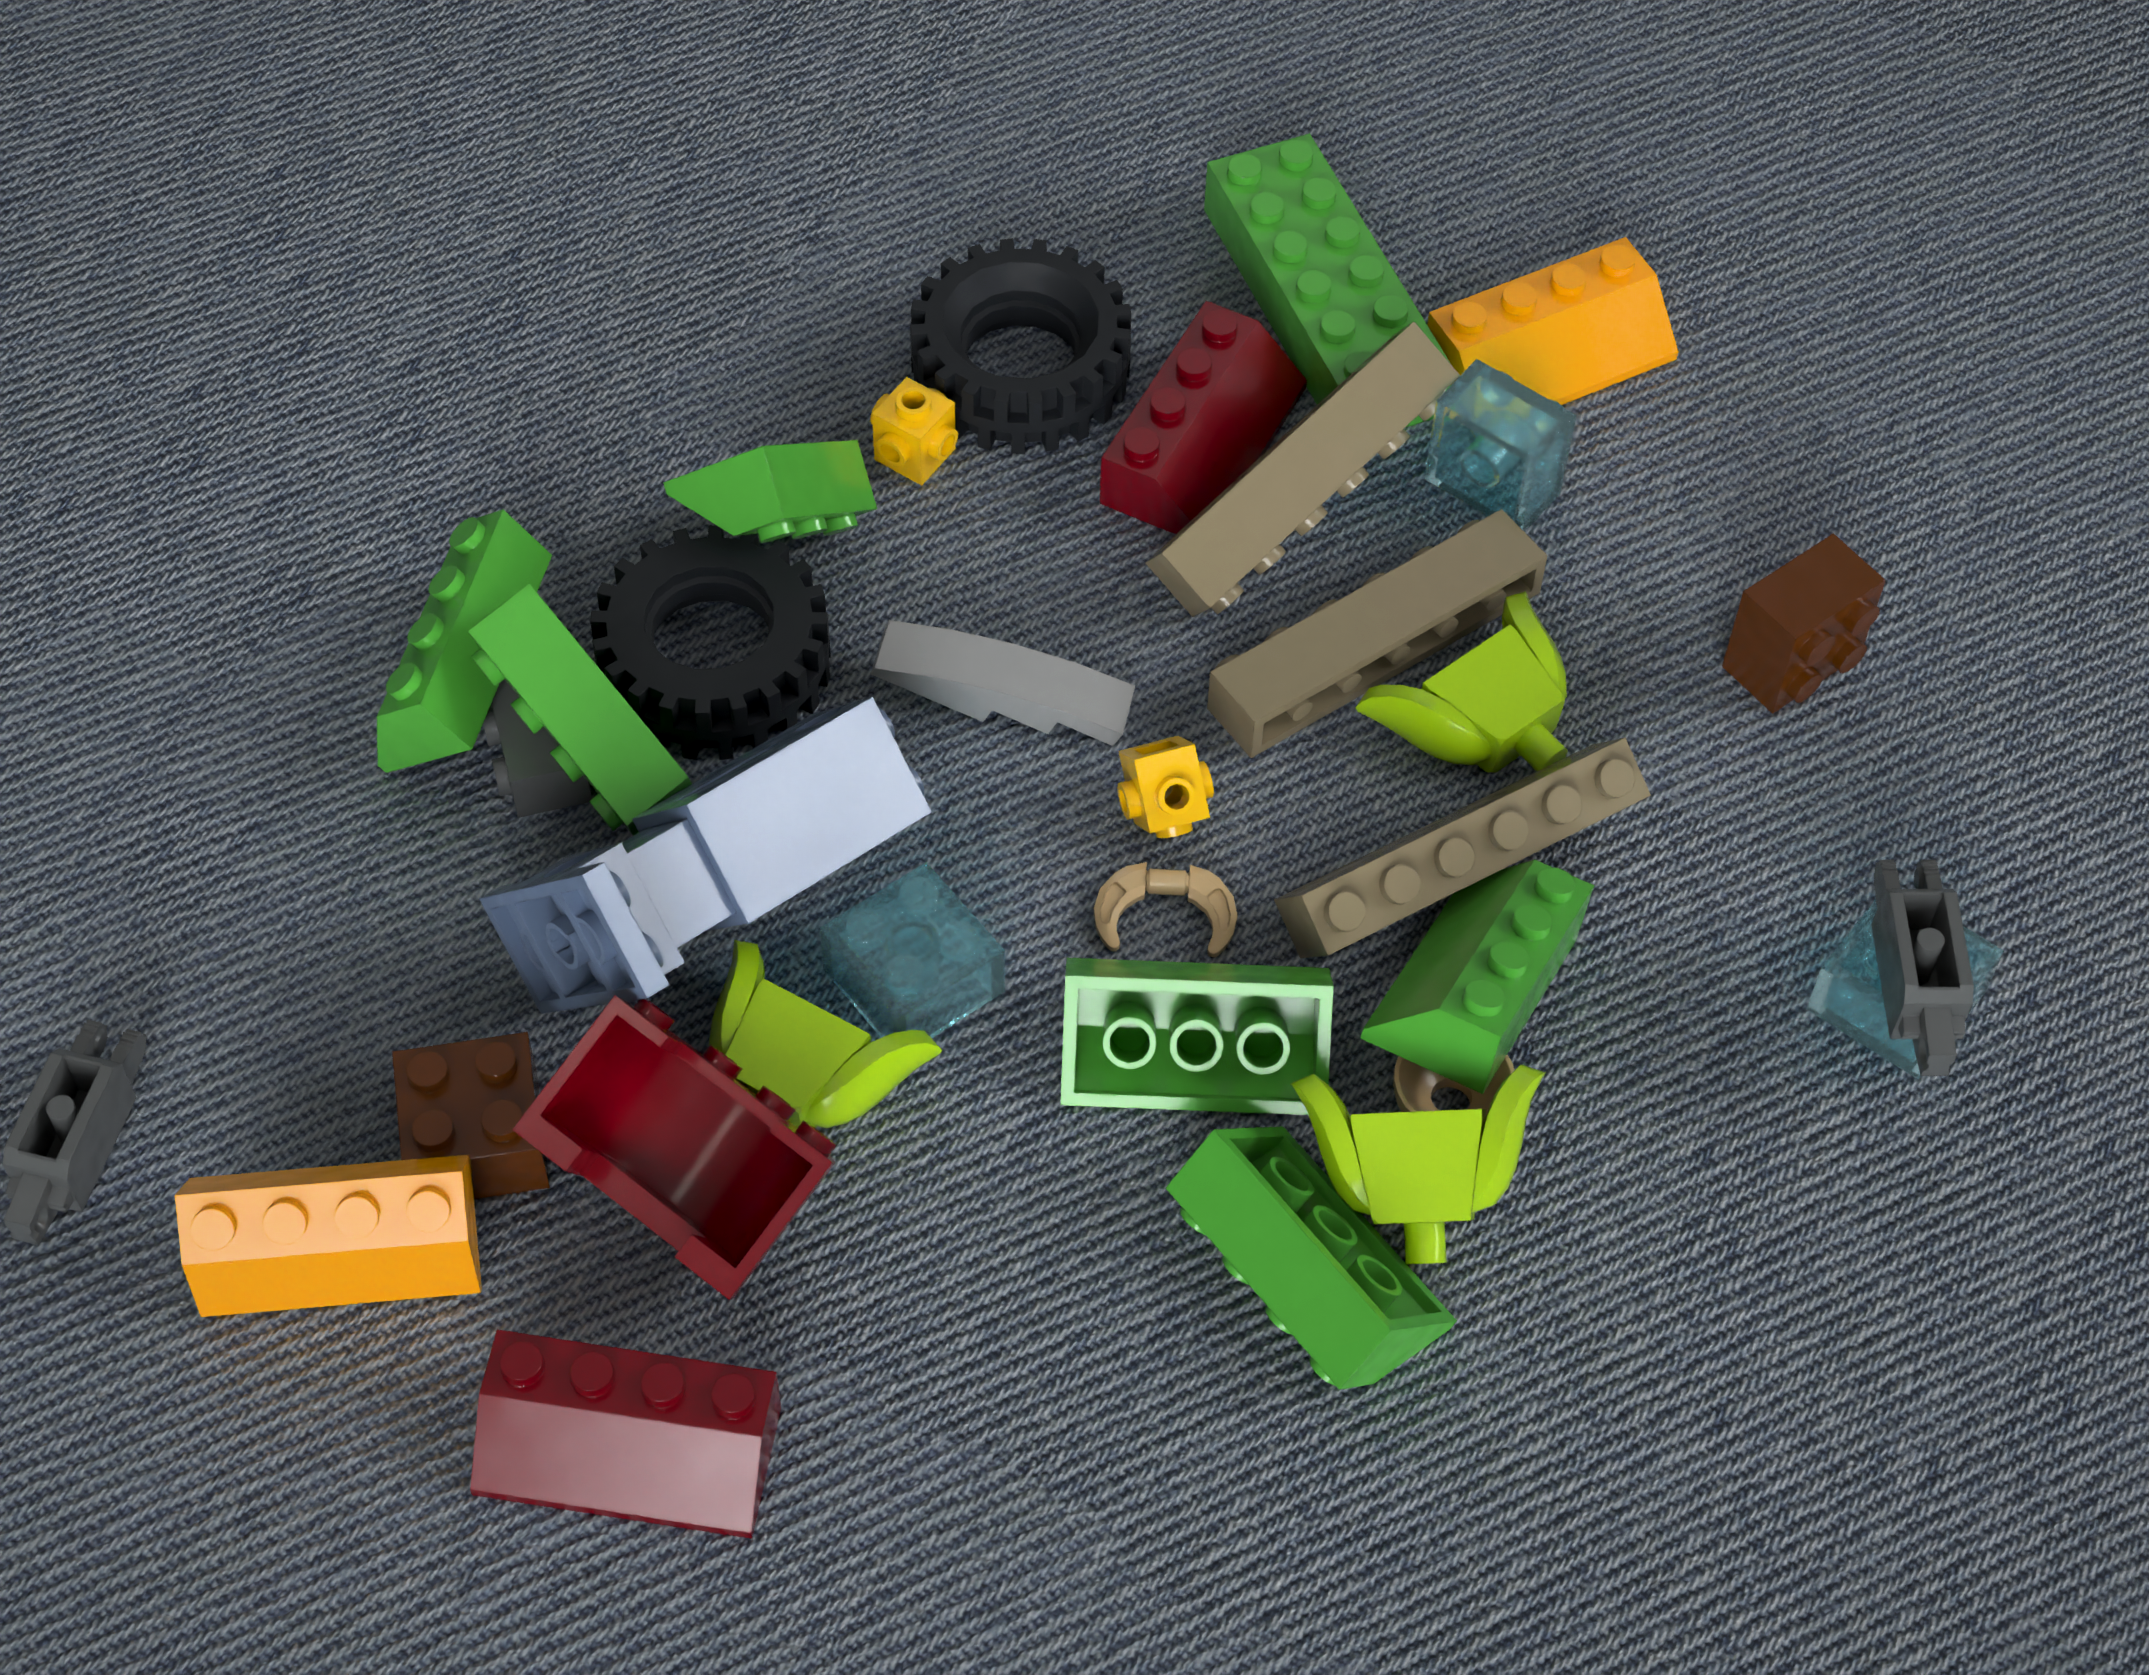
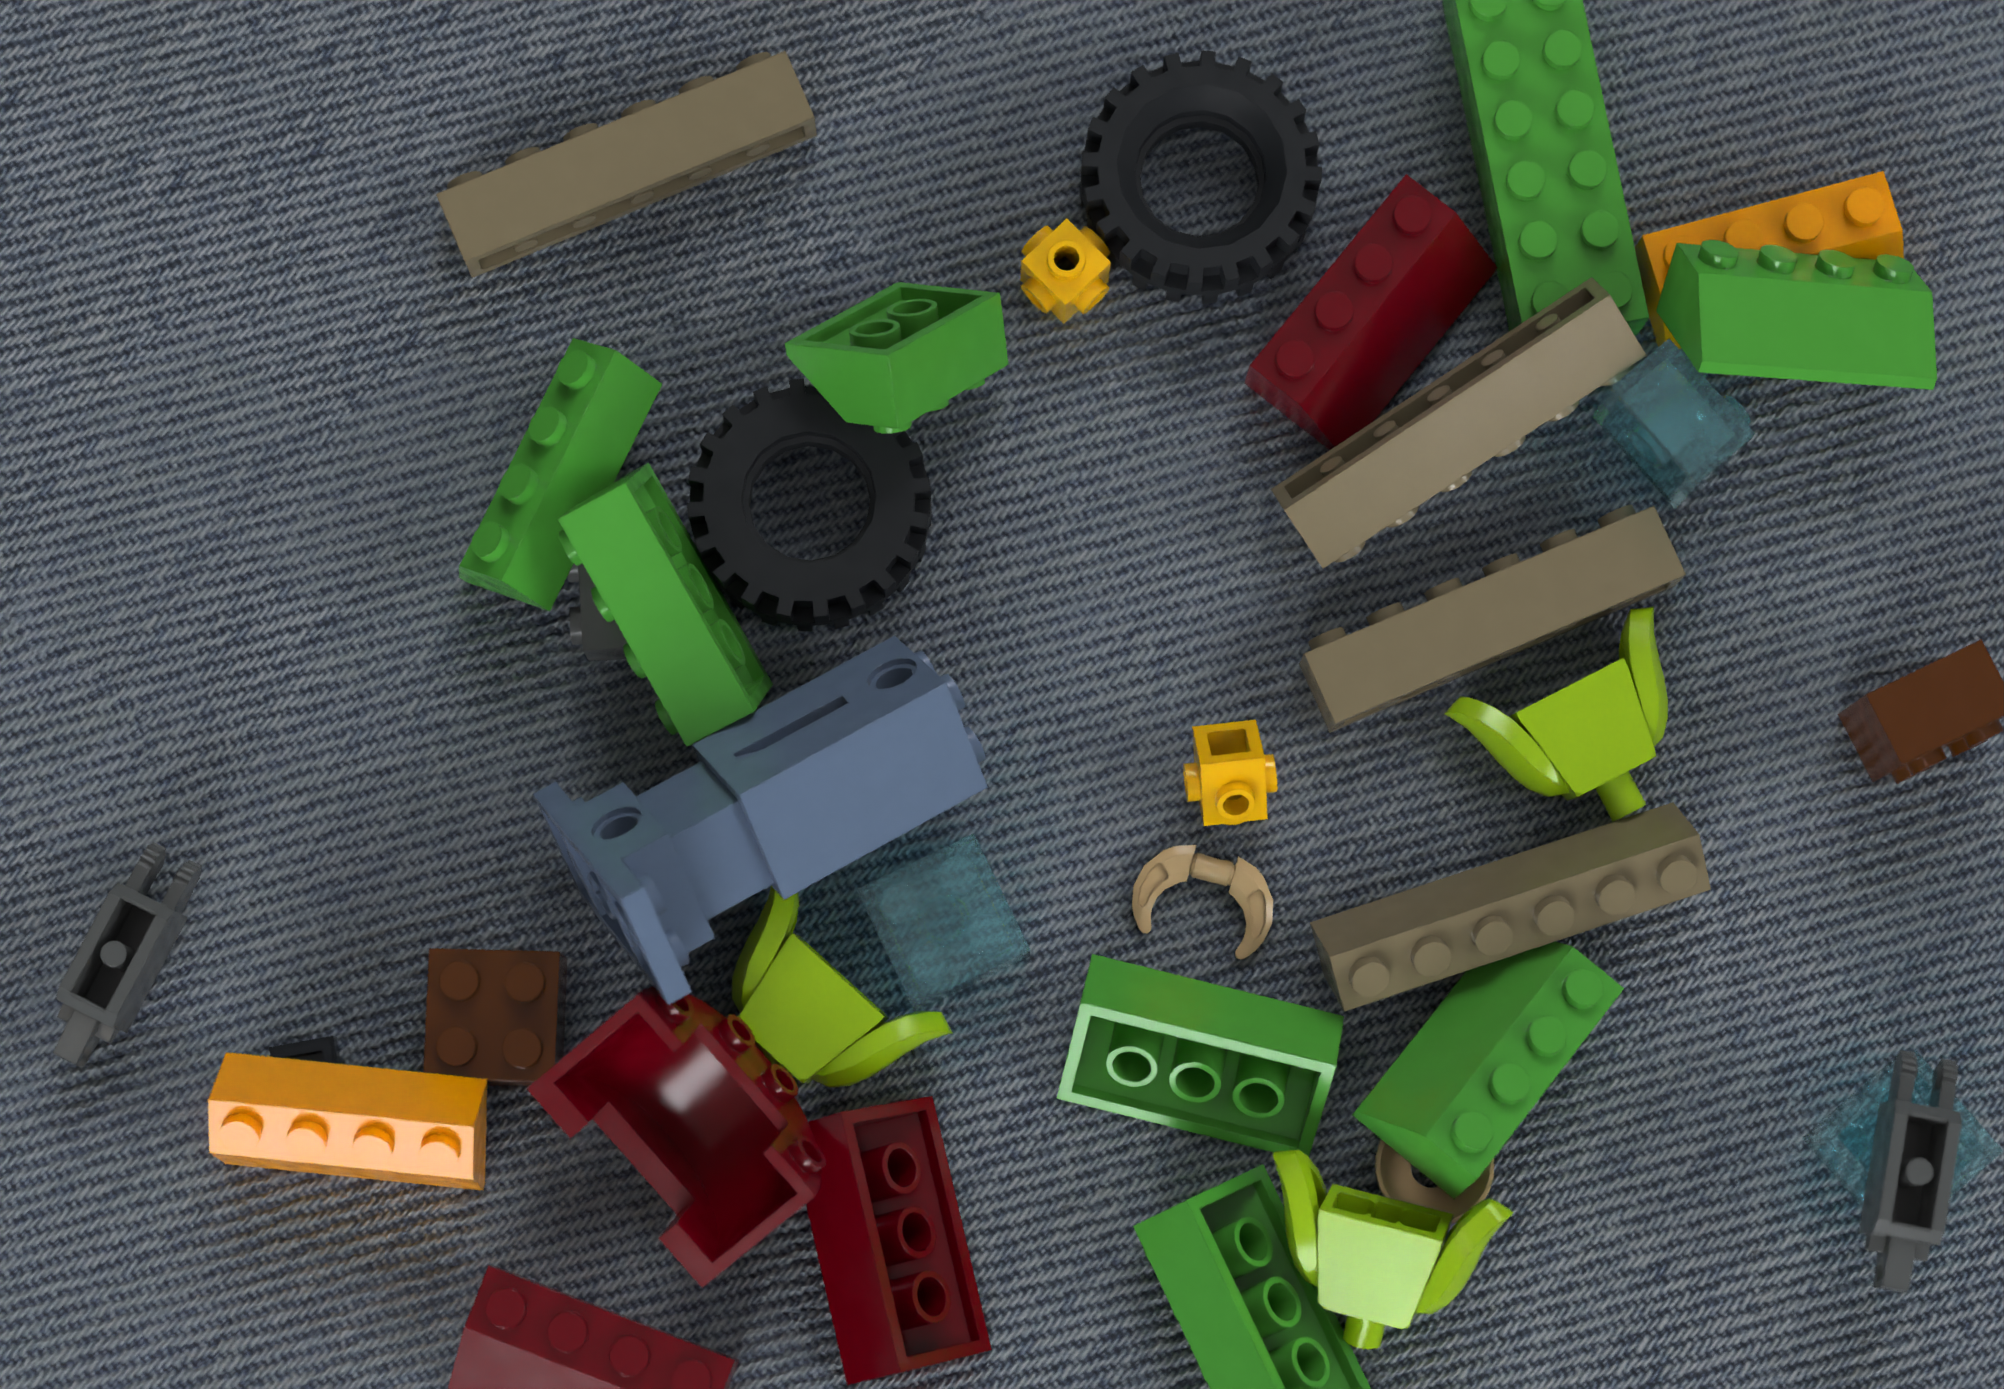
camera: 10 degrees right, 25 degrees up
light grey slope [871,620,1135,746] -> none
none -> dark tan brick [436,51,817,278]
none -> dark red slope [806,1096,992,1385]
none -> bright green slope [1656,240,1937,390]

